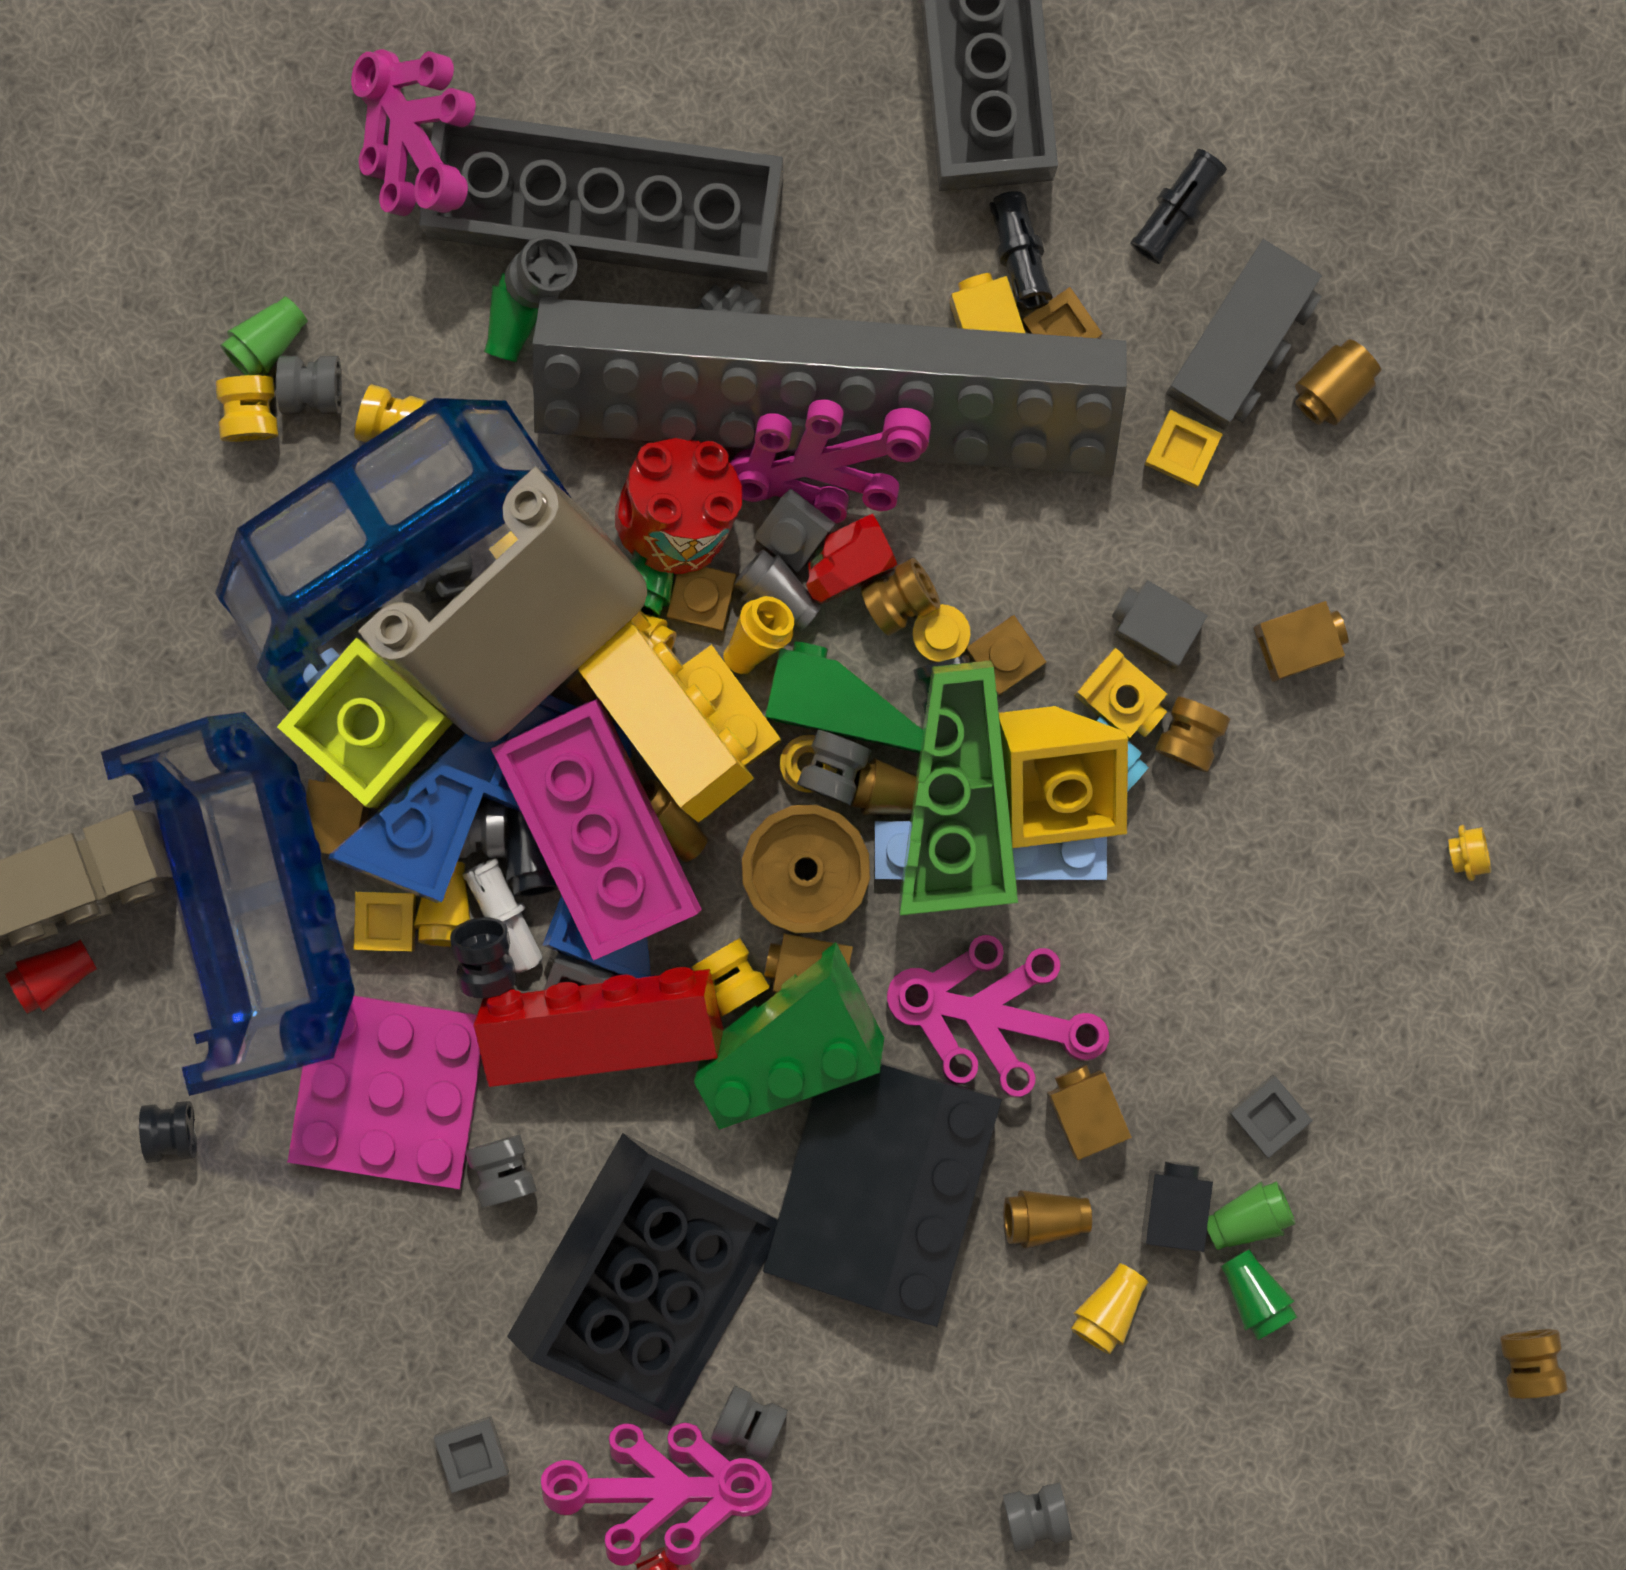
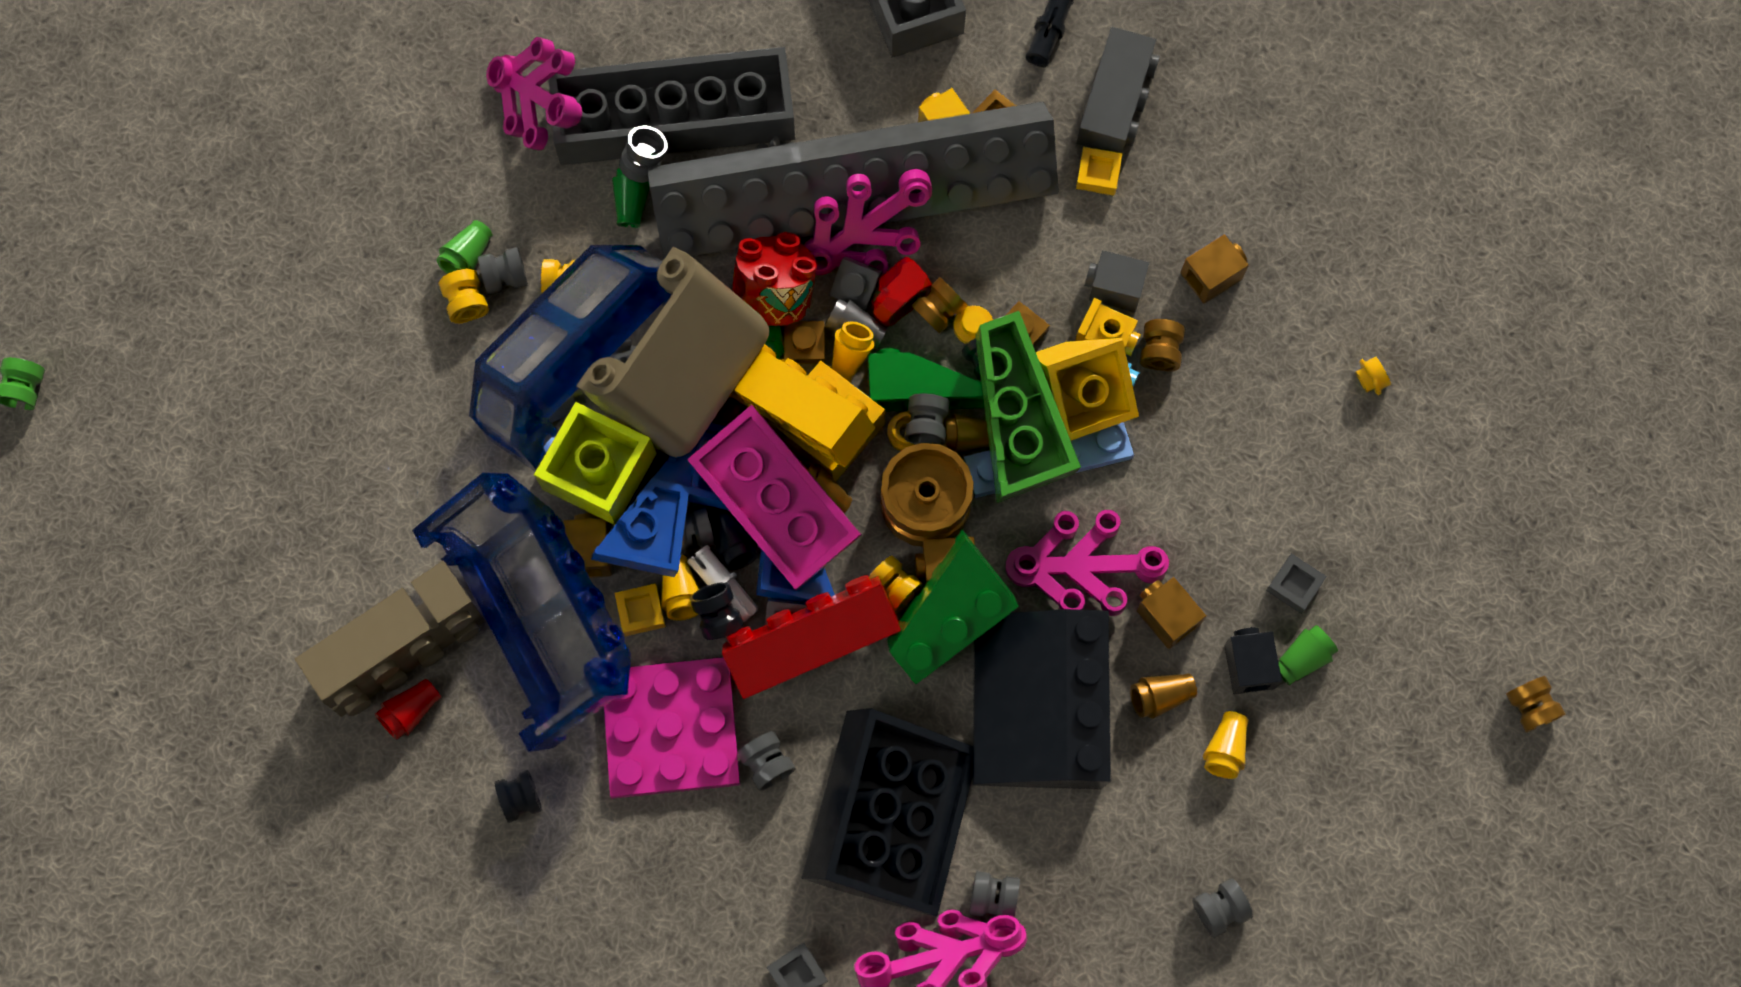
camera: 20 degrees left, 15 degrees down
black pin [989,191,1053,311] -> none
green cone [1220,1249,1297,1341] -> none
pearl gold brick [1295,339,1381,425] -> none

